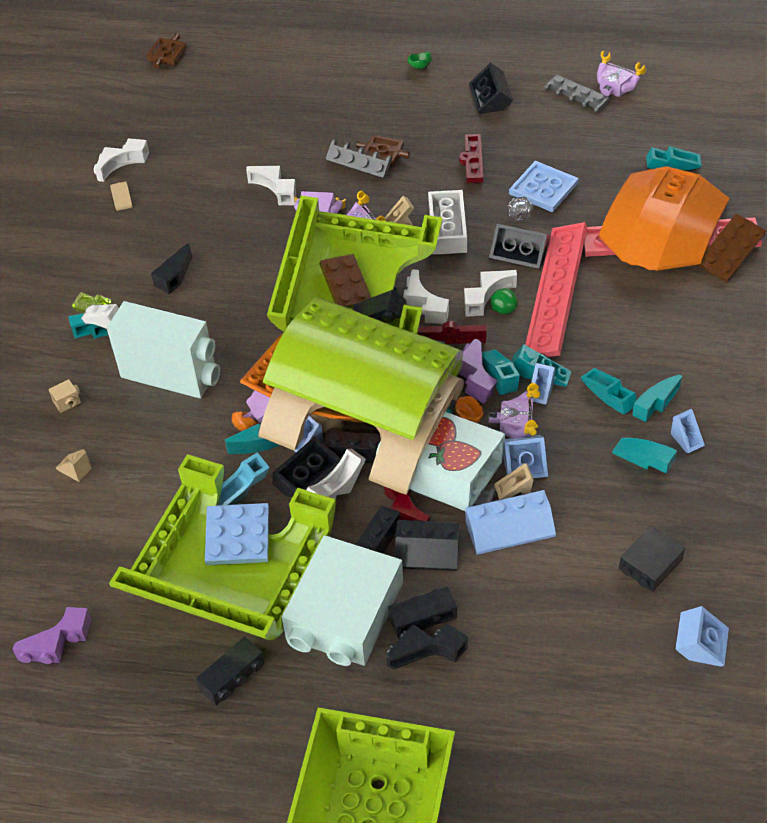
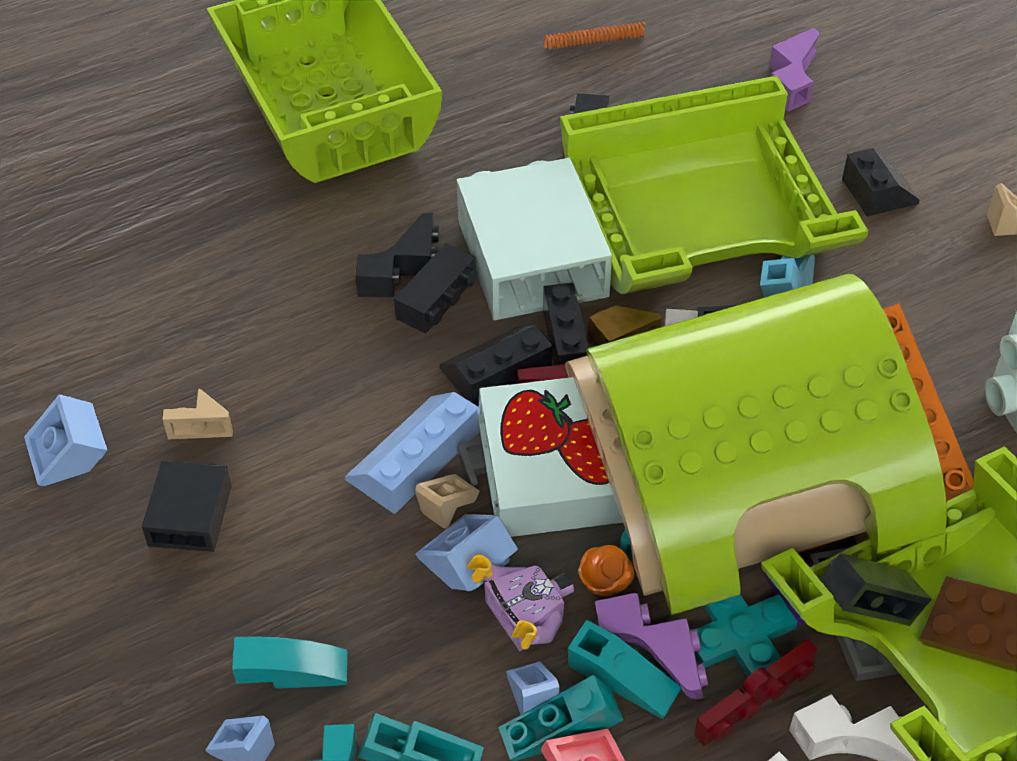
camera: 140 degrees right, 0 degrees up
light blue plate [205,503,269,565] -> none
none -> tan slope [163,389,233,439]
none -> orange piece [544,22,646,50]
none -> pearl gold slope [588,305,662,346]
none -> black slope [842,148,920,217]

